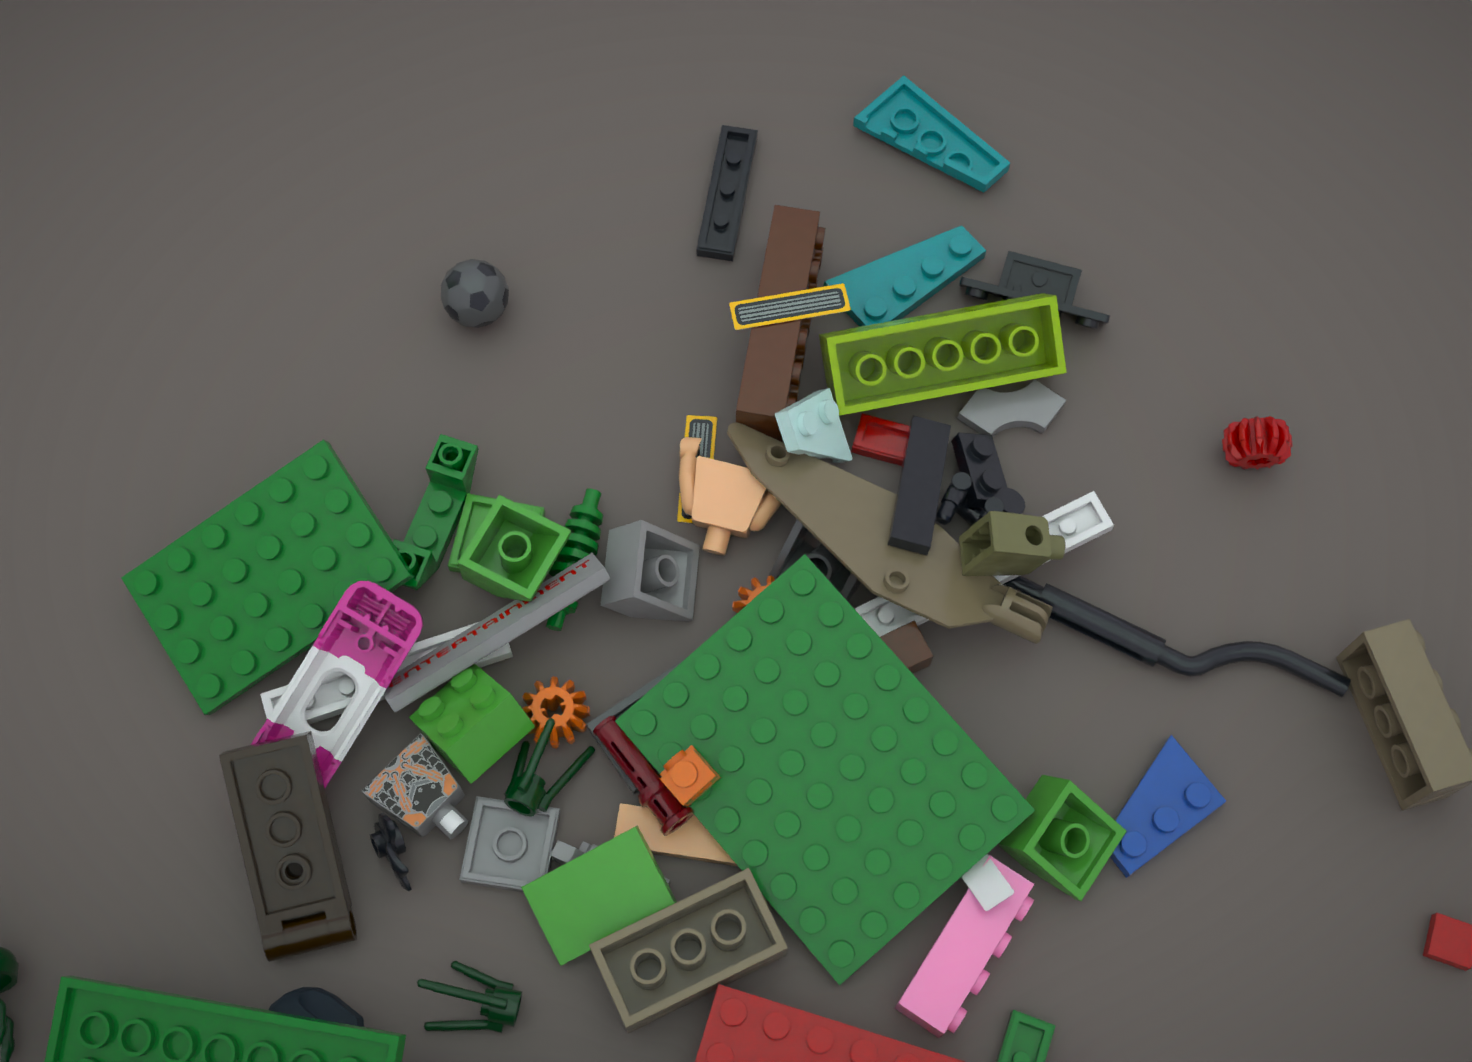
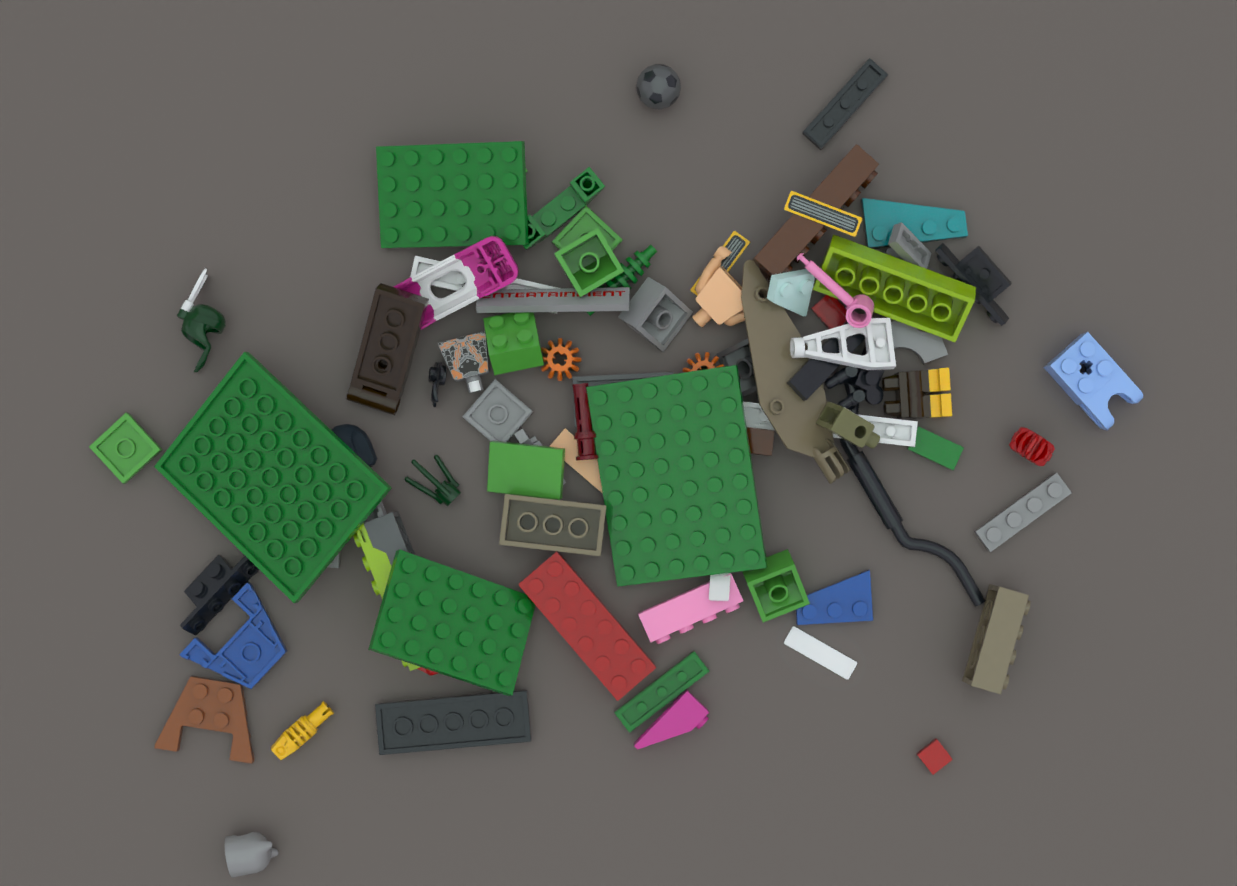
camera: 35 degrees right, 20 degrees up
dark green plant [504,718,595,817] -> none
orange brick [660,745,721,806] -> none
teal wing [853,75,1010,193] -> none
none -> white sticker [784,626,857,680]
none -> white plate [790,318,896,370]
none -> bright pink piece [797,253,874,328]
none -> dark brown hips [882,368,952,419]
none -> light grey tile [886,222,932,269]
none -> green tile [907,426,964,471]
none -> light grey plate [974,473,1072,552]
none -> light blue brick [1043,332,1143,430]

